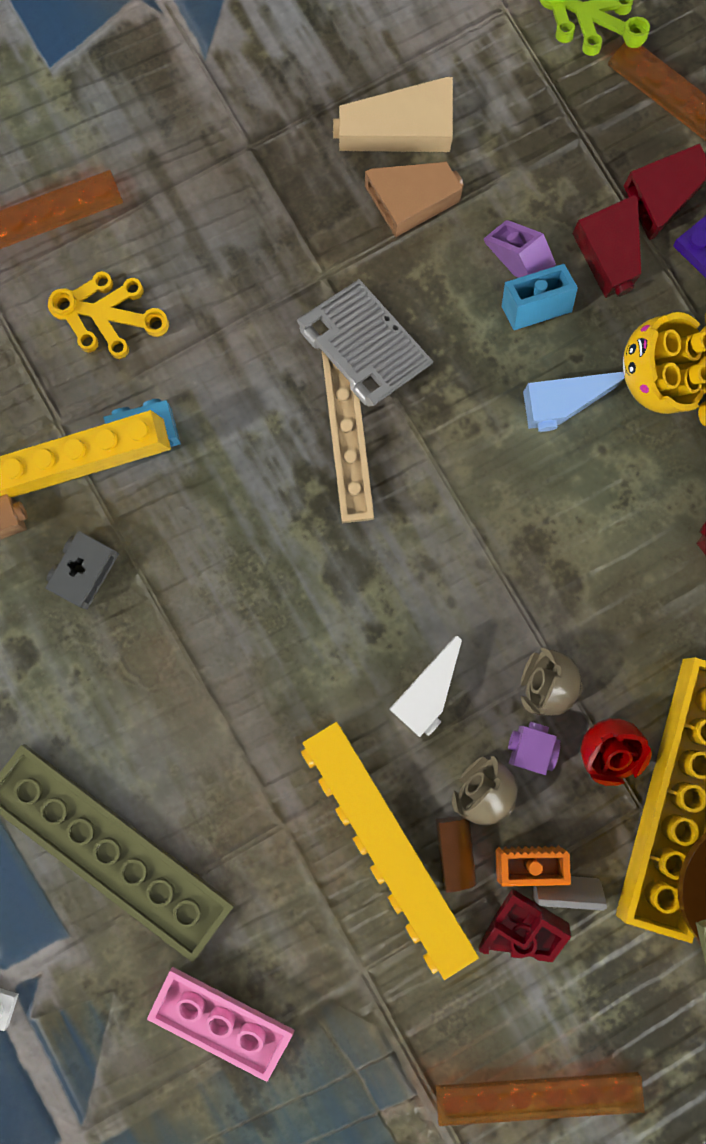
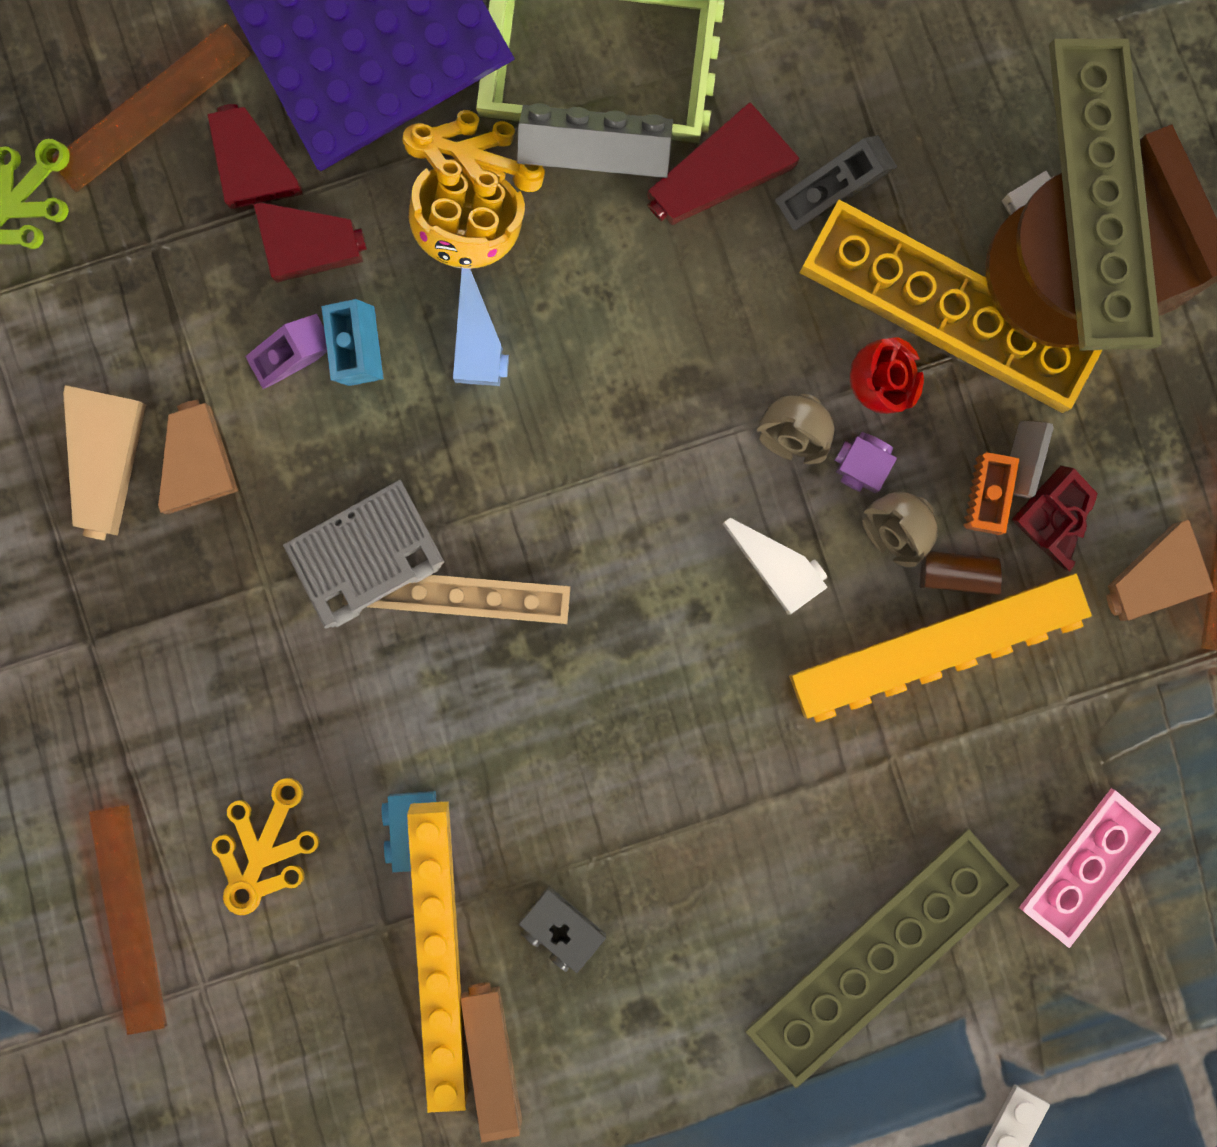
camera: 80 degrees left, 5 degrees up
none -> medium nougat slope [1106,520,1214,621]

